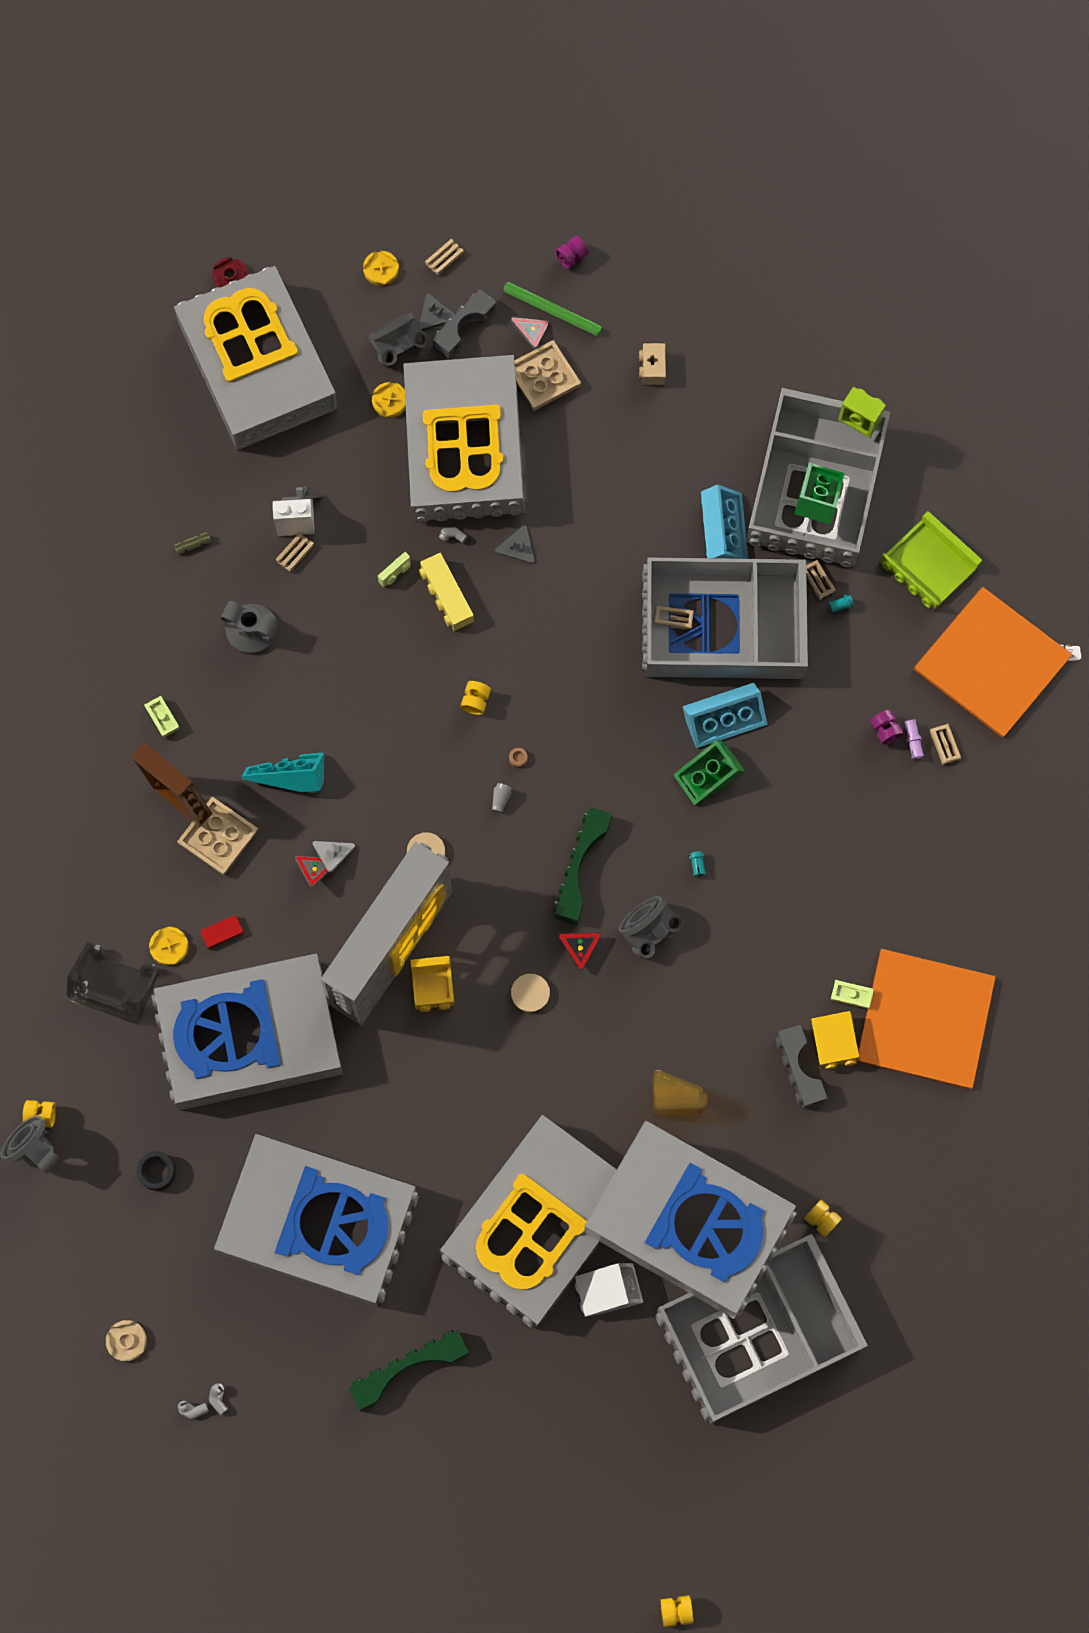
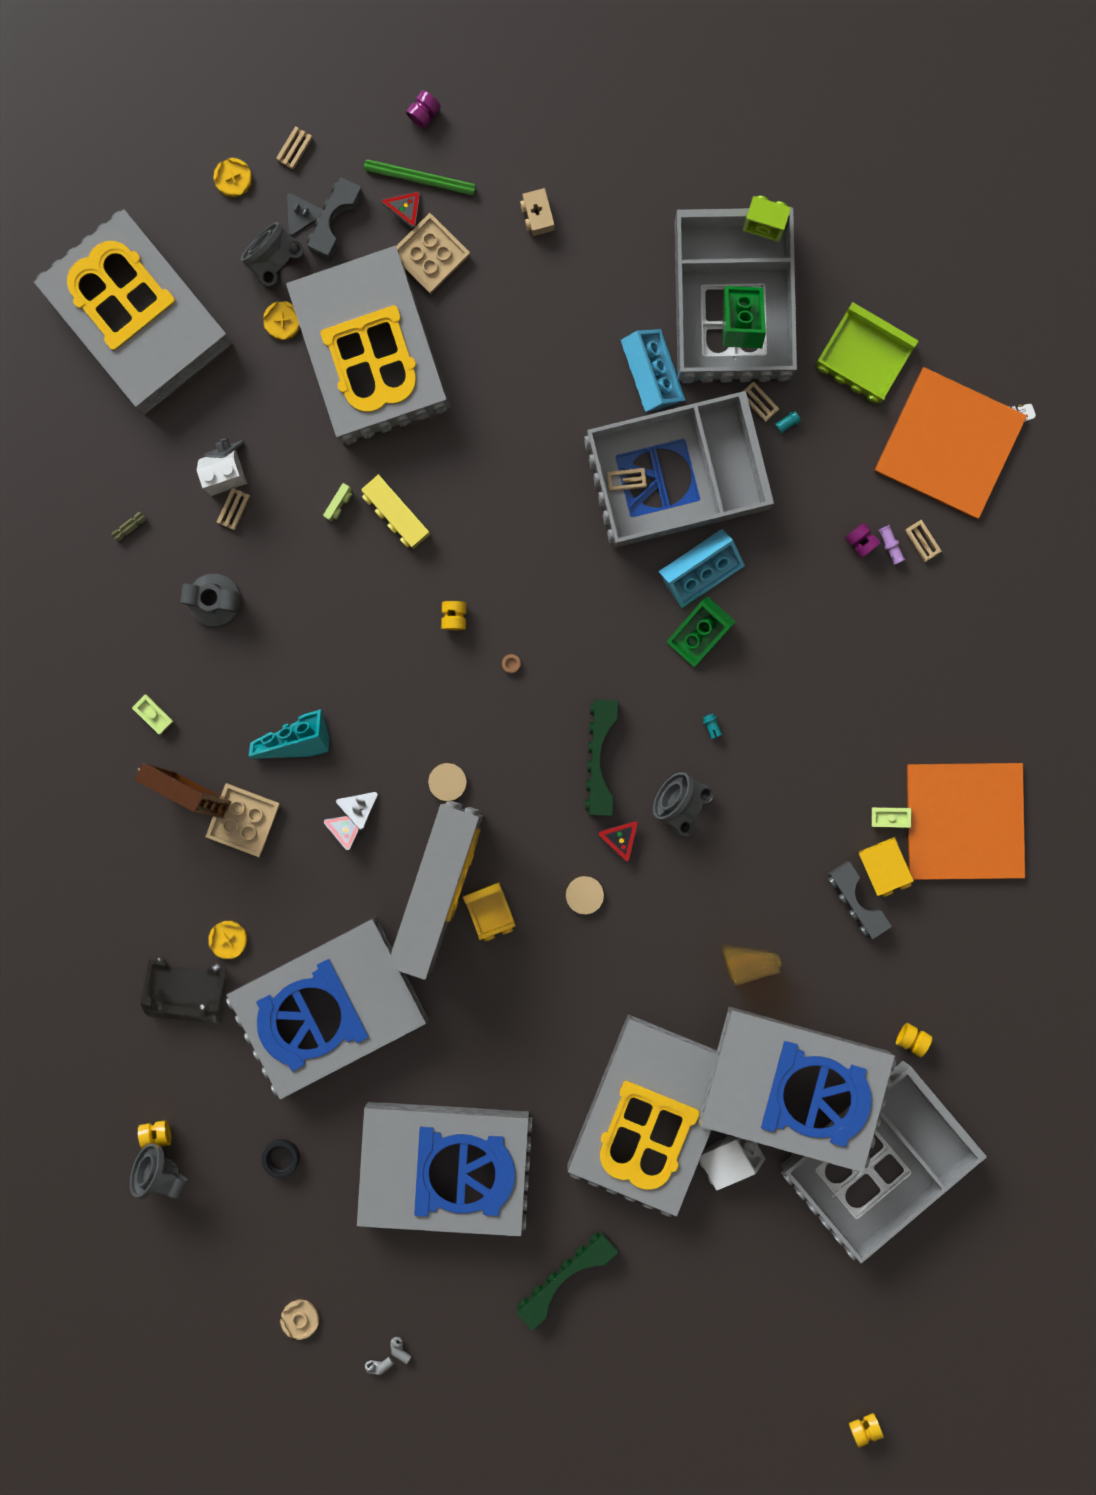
camera: 10 degrees left, 15 degrees up
red tile [200,915,244,949] -> none
dark red tile [212,257,248,288] -> none
light grey arm [439,527,468,543] -> none
light grey cone [492,783,512,813] -> none
dark grey piece [495,525,534,564] -> none

